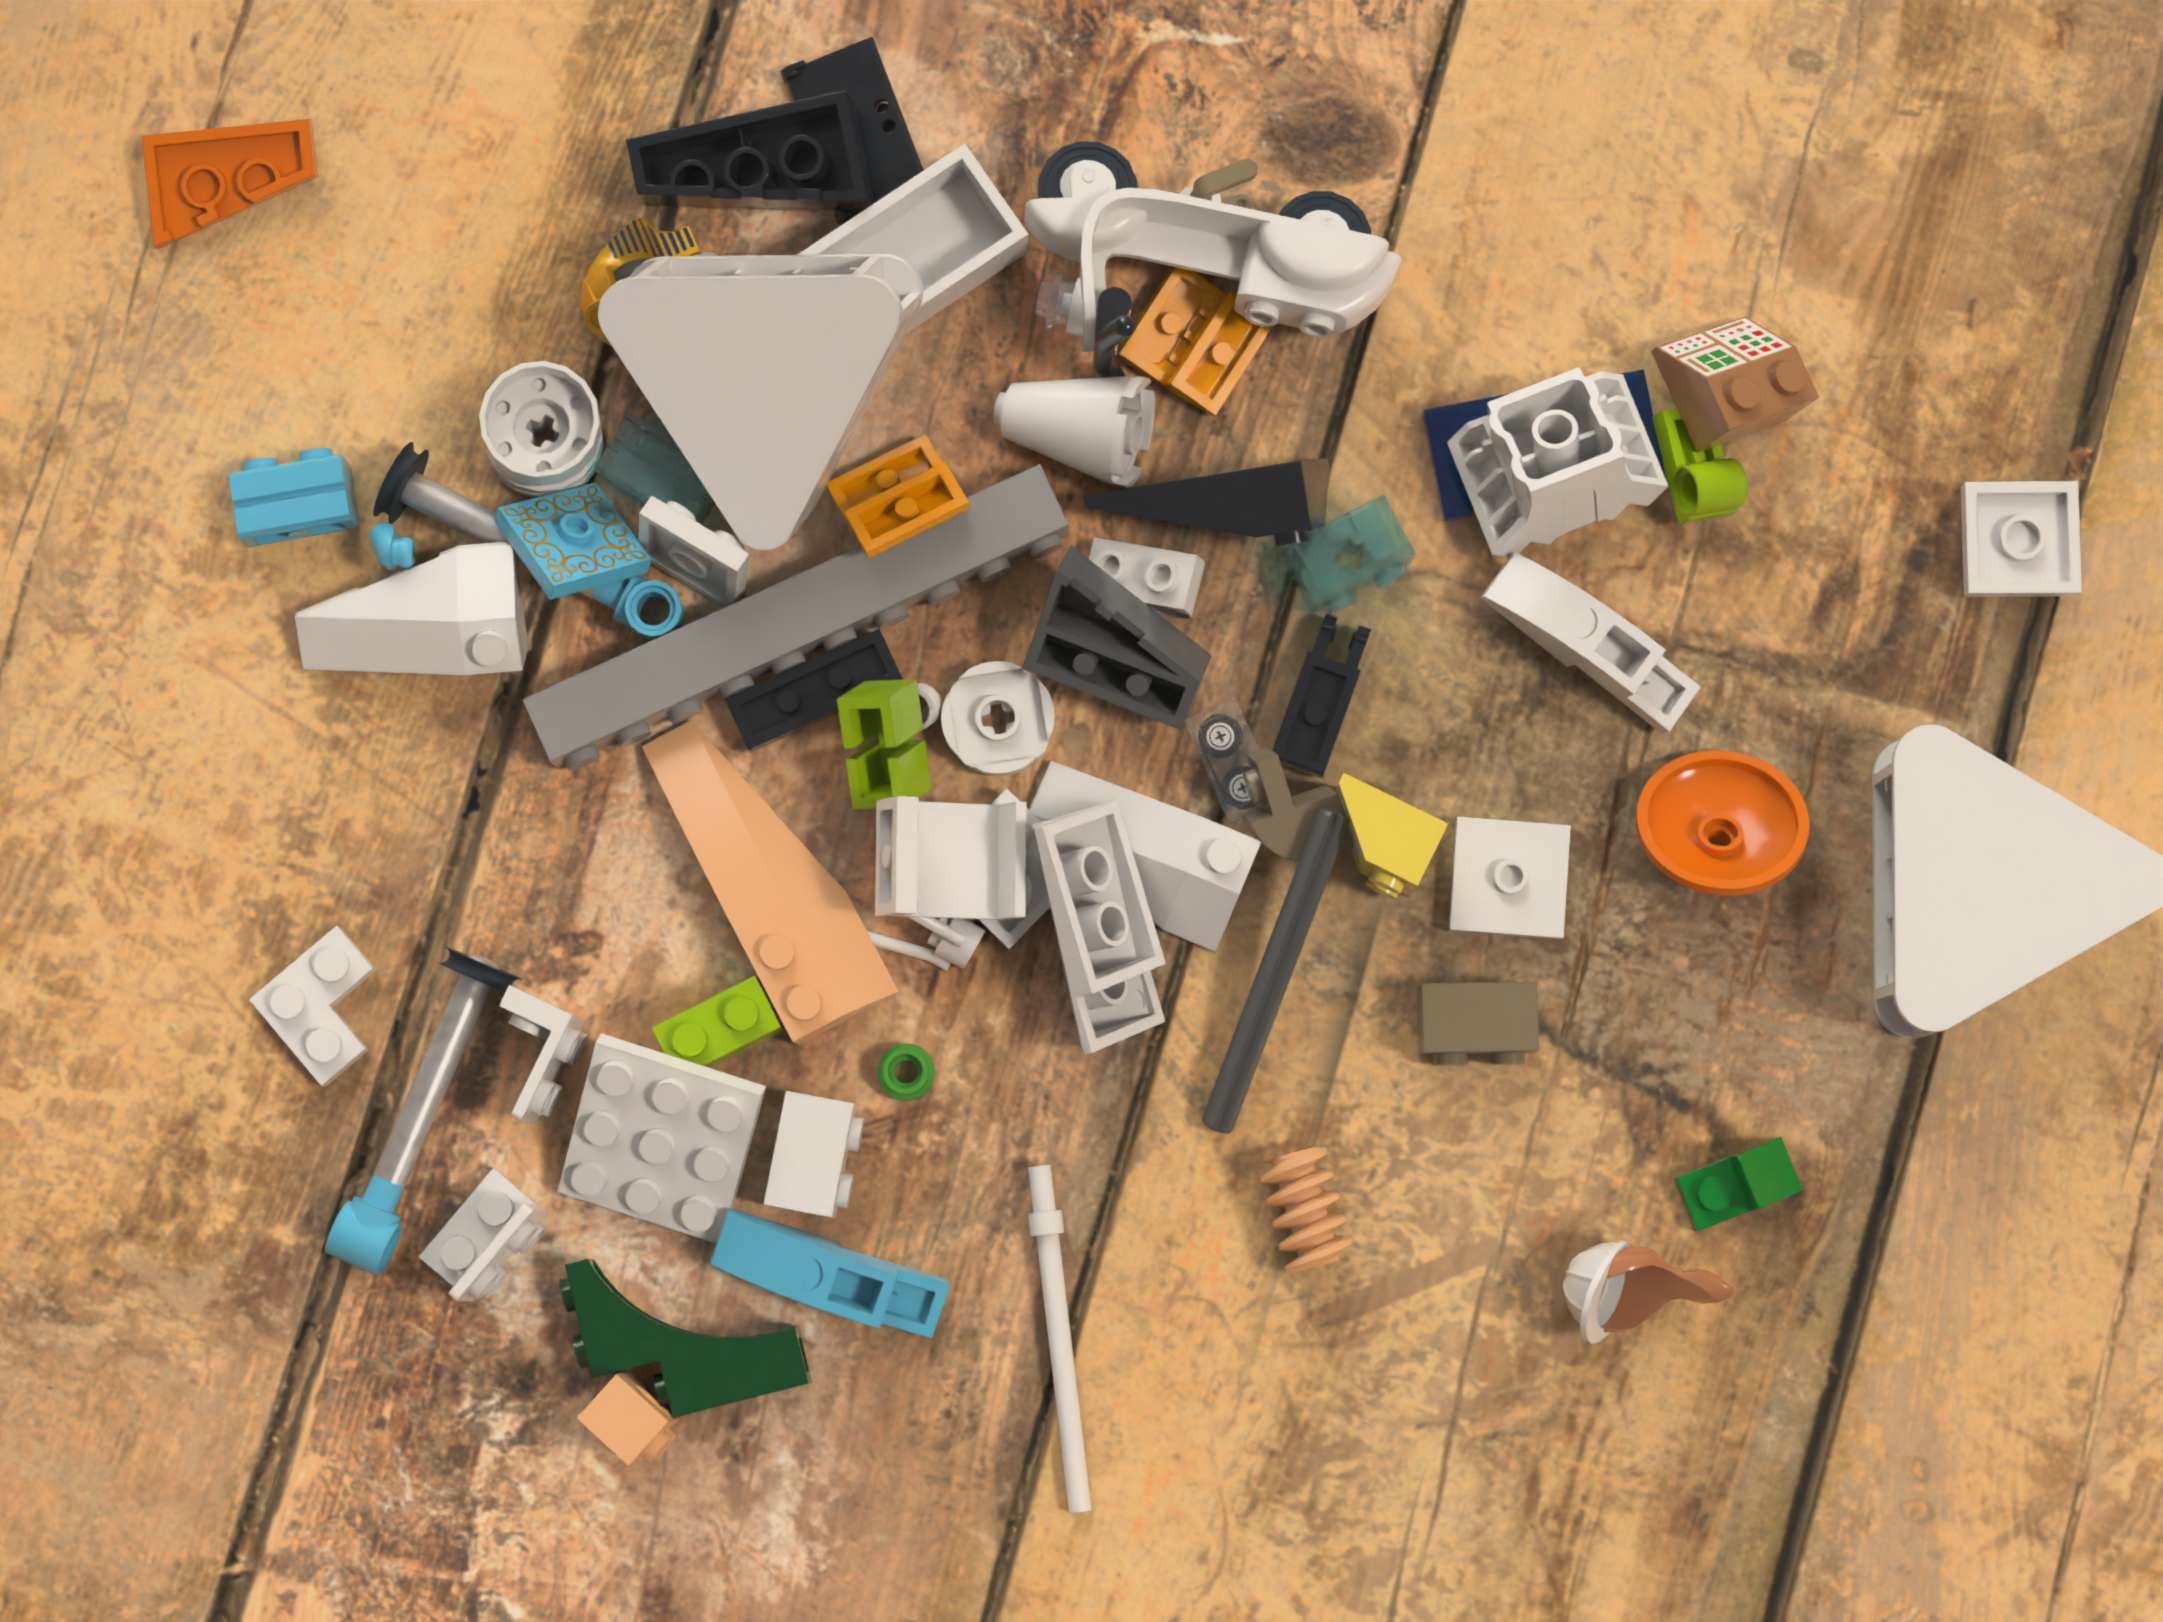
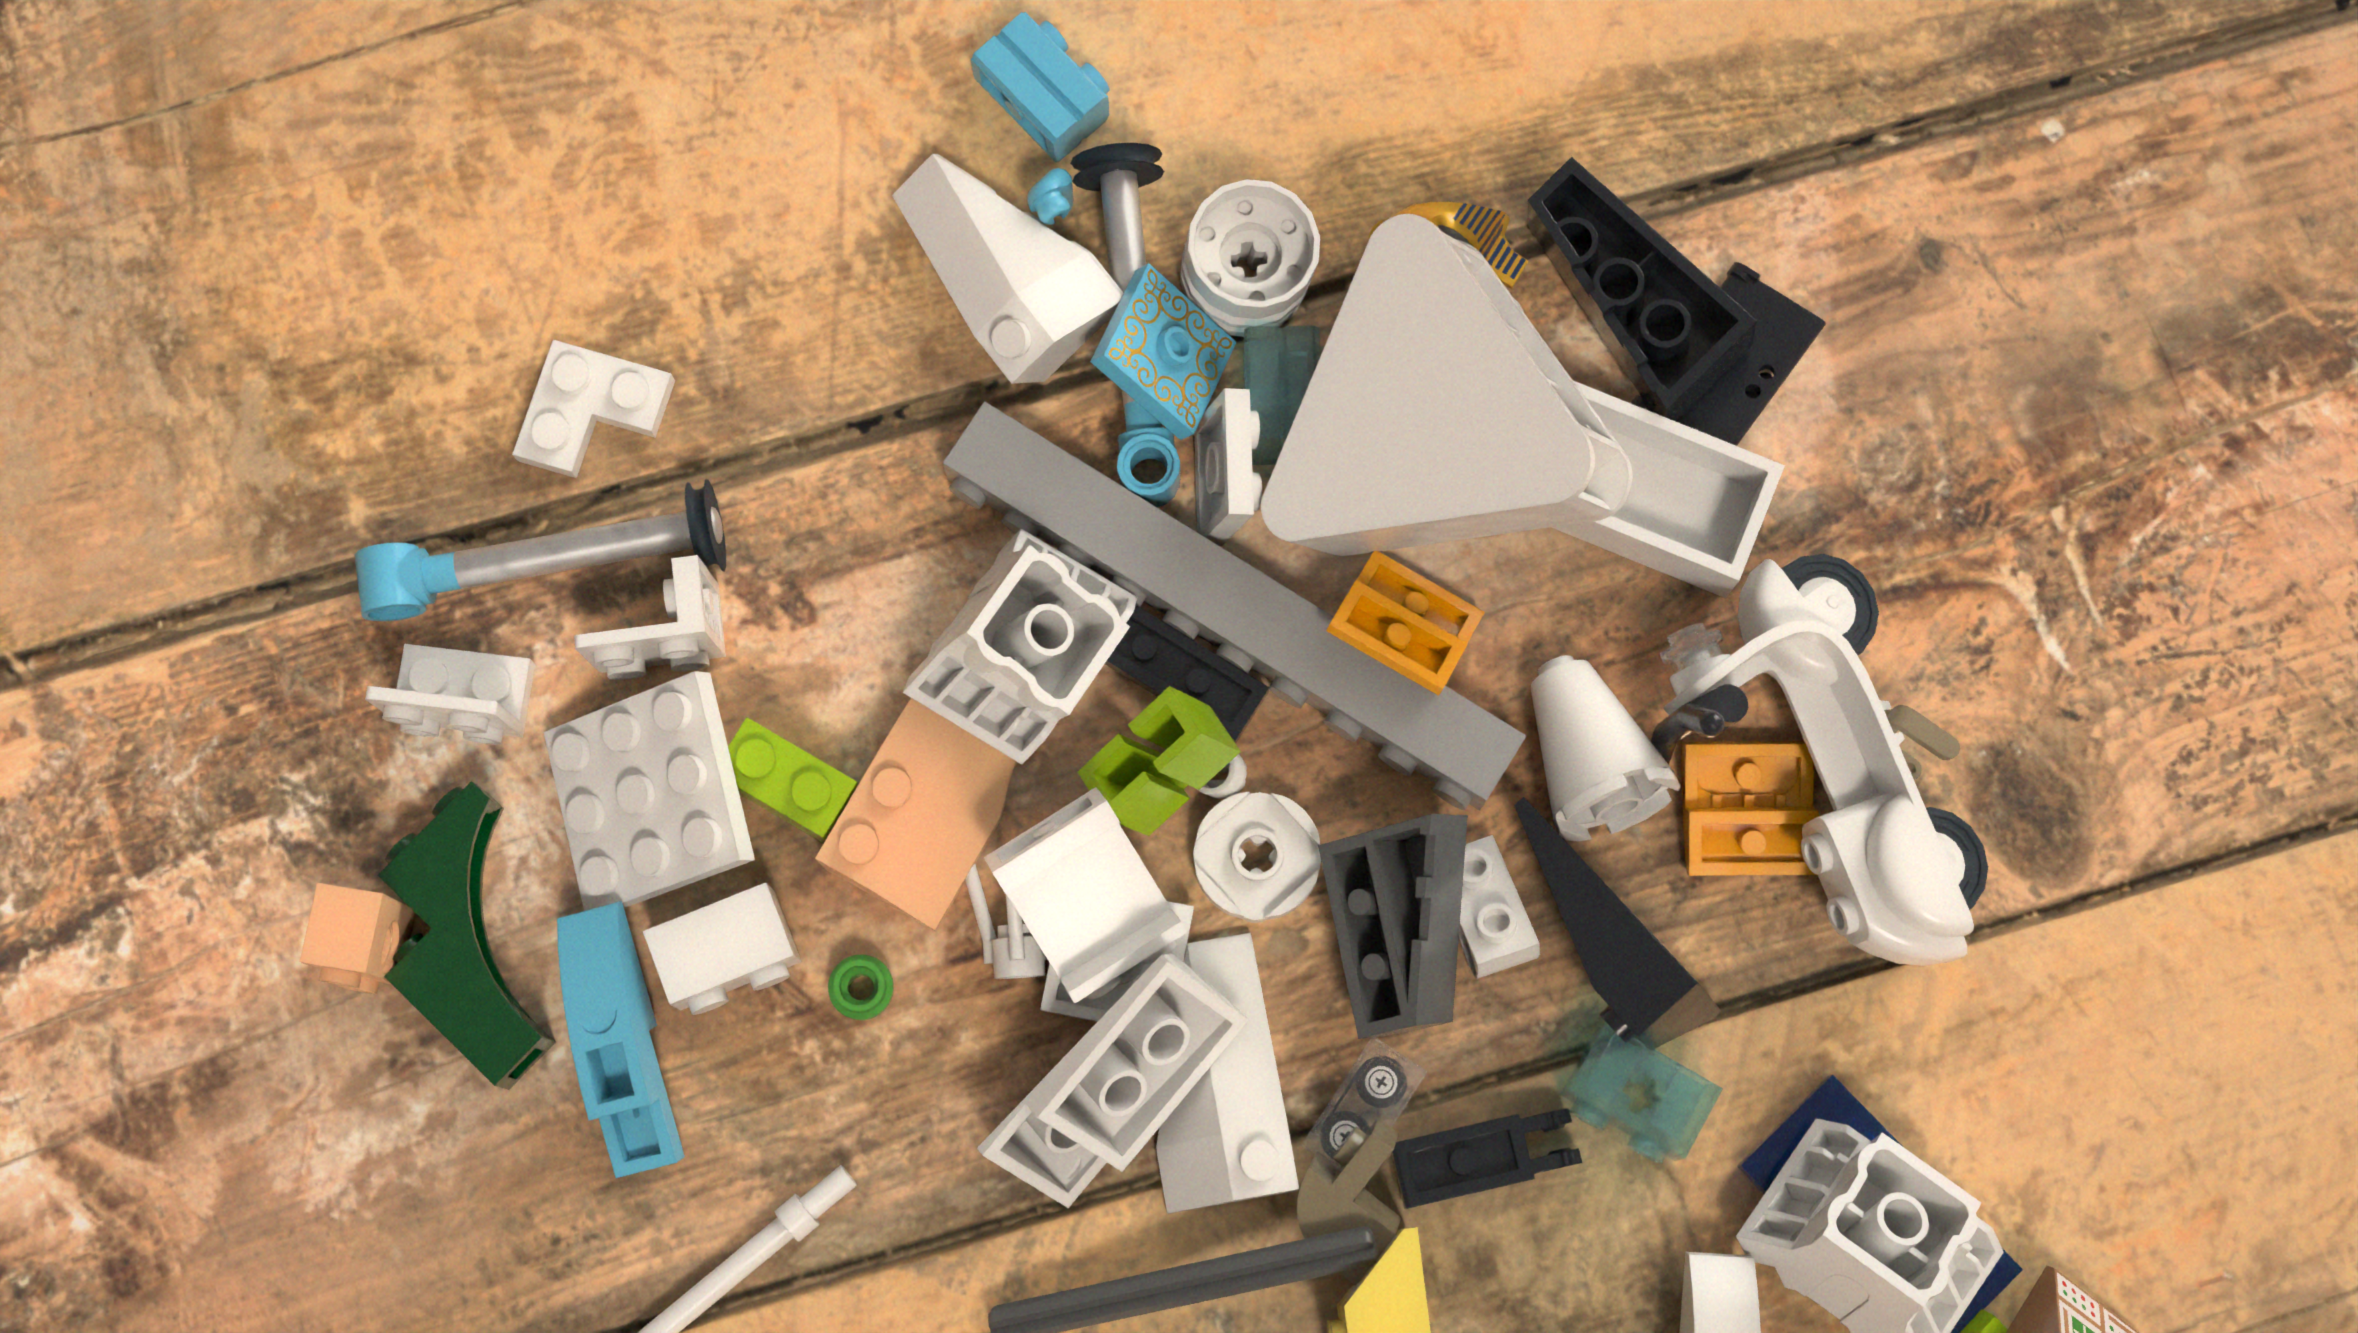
camera: 55 degrees right, 5 degrees down
none -> white slope [903,529,1138,764]

